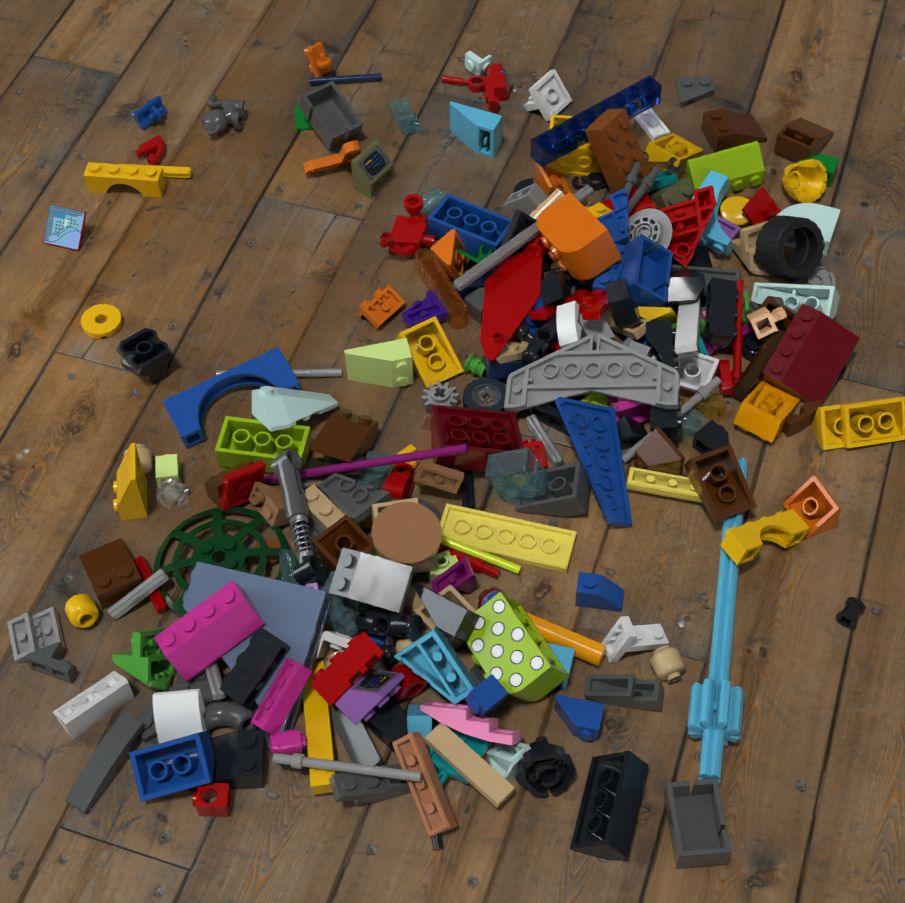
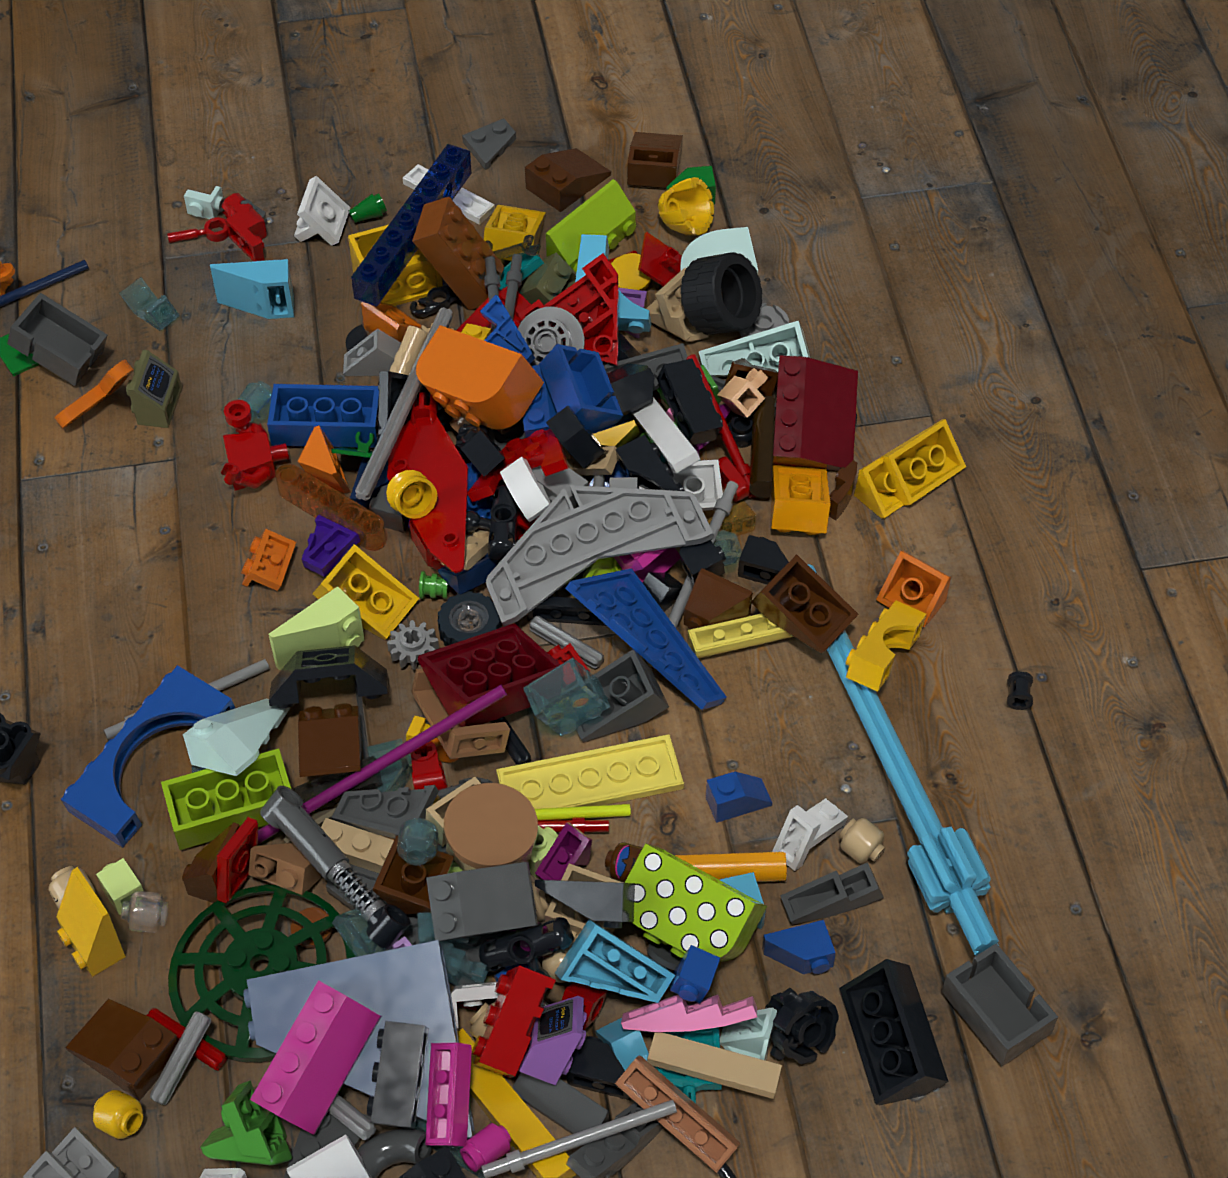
camera: 30 degrees left, 0 degrees up
none -> black slope [269,645,388,708]
none -> green cone [348,193,387,224]
none -> yellow piece [386,470,437,519]
none -> clear light blue head [397,818,439,865]

